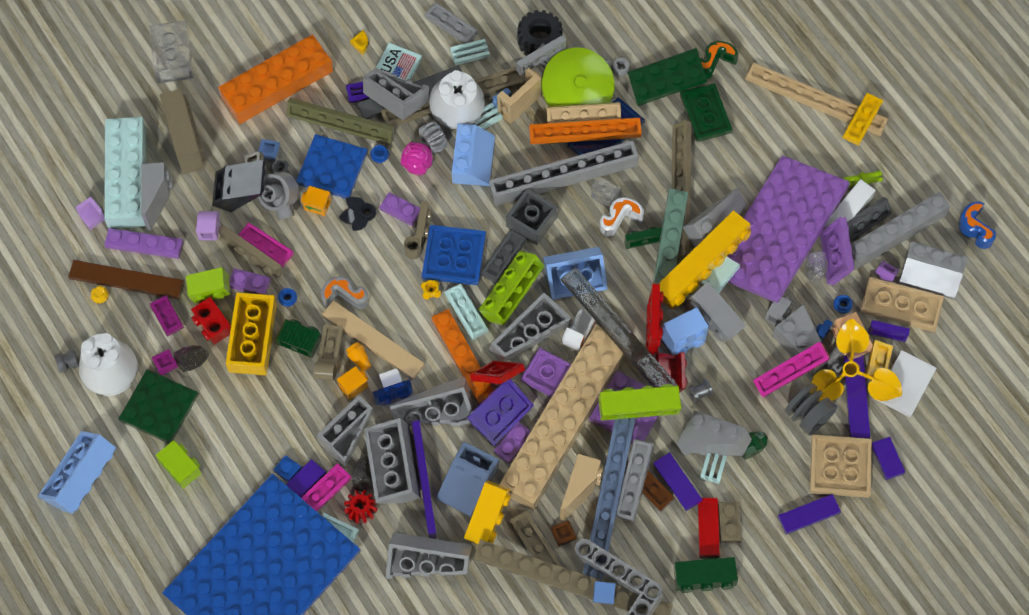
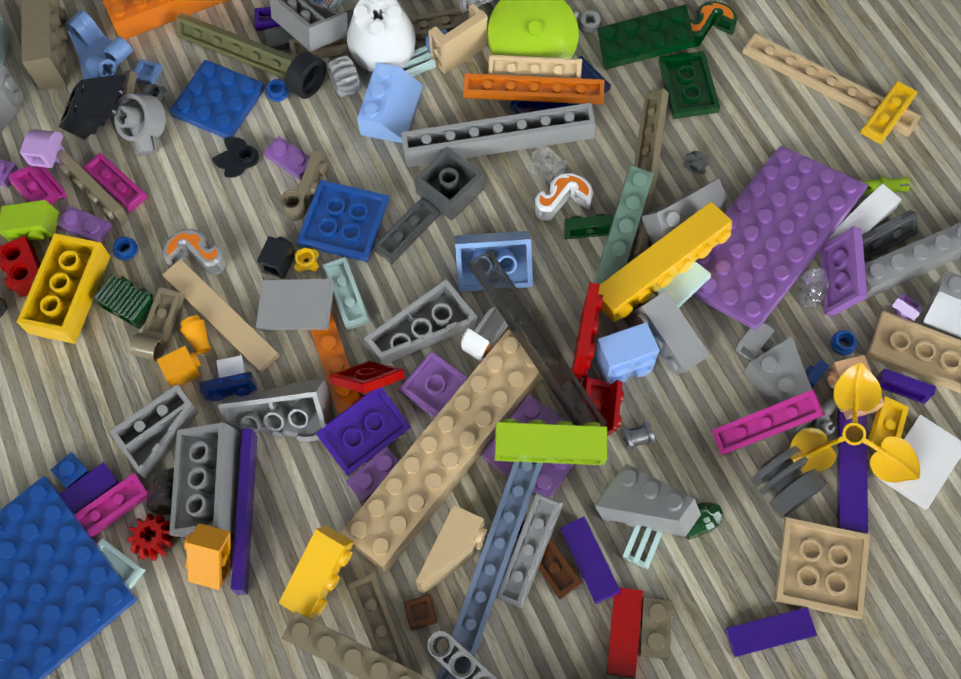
camera: 10 degrees right, 0 degrees up
light orange brick [301,186,332,216] -> none
light grey wedge [385,532,472,579] -> none
dark pink hair [400,142,433,176] -> none
sand blue slope [436,442,499,517] -> none
lime brick [479,251,545,325] -> none
dark purple tile [872,437,905,480] -> none
none -> dark pink plate [8,166,66,205]
none -> medium blue panel [65,10,133,79]
none -> light orange brick [184,523,231,590]
none -> light grey tile [256,278,334,330]
none -> black brick [257,236,295,279]
none -> black tyre [285,51,327,99]
none -> dark grey plate [684,151,708,174]

